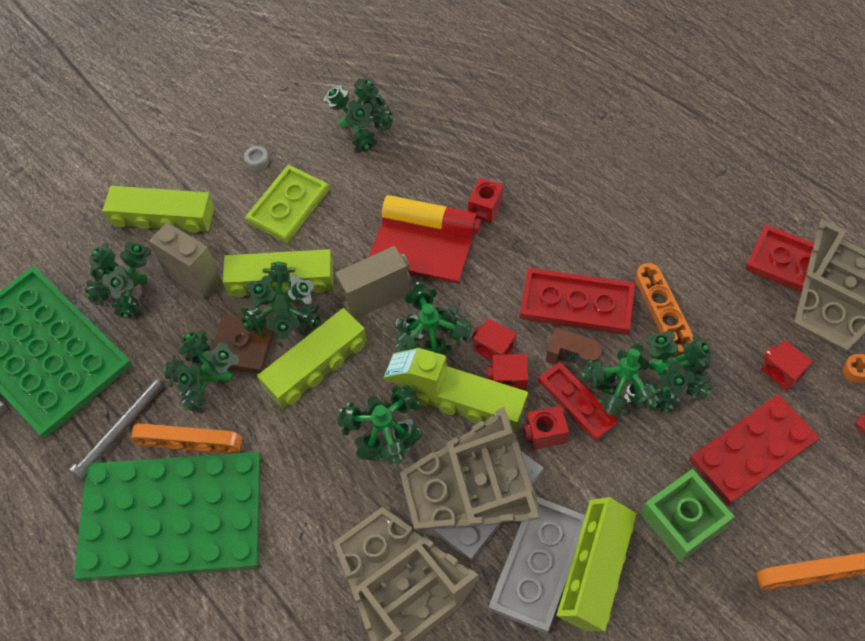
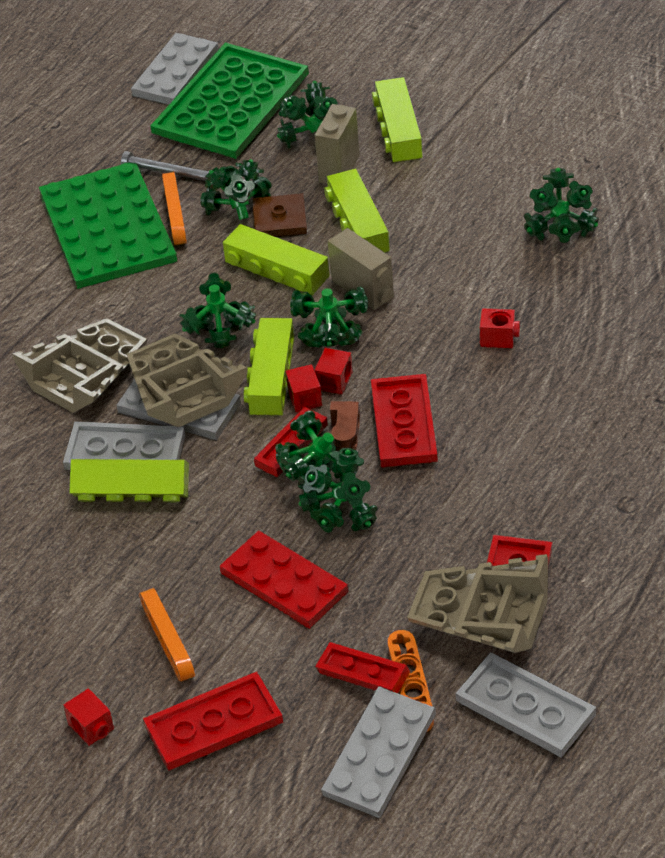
camera: 75 degrees right, 15 degrees down
dark green plant [241,261,320,339] -> none
light grey tile [244,146,270,171] -> none
lime tile [245,165,330,244] -> none
red door [369,195,482,284] -> none
lime slope [383,348,447,396] -> none
red brick [522,406,569,450] -> none
orange beam [635,263,693,357] -> none
bright green brick [640,469,735,563] -> none
red brick [761,340,813,392] -> none

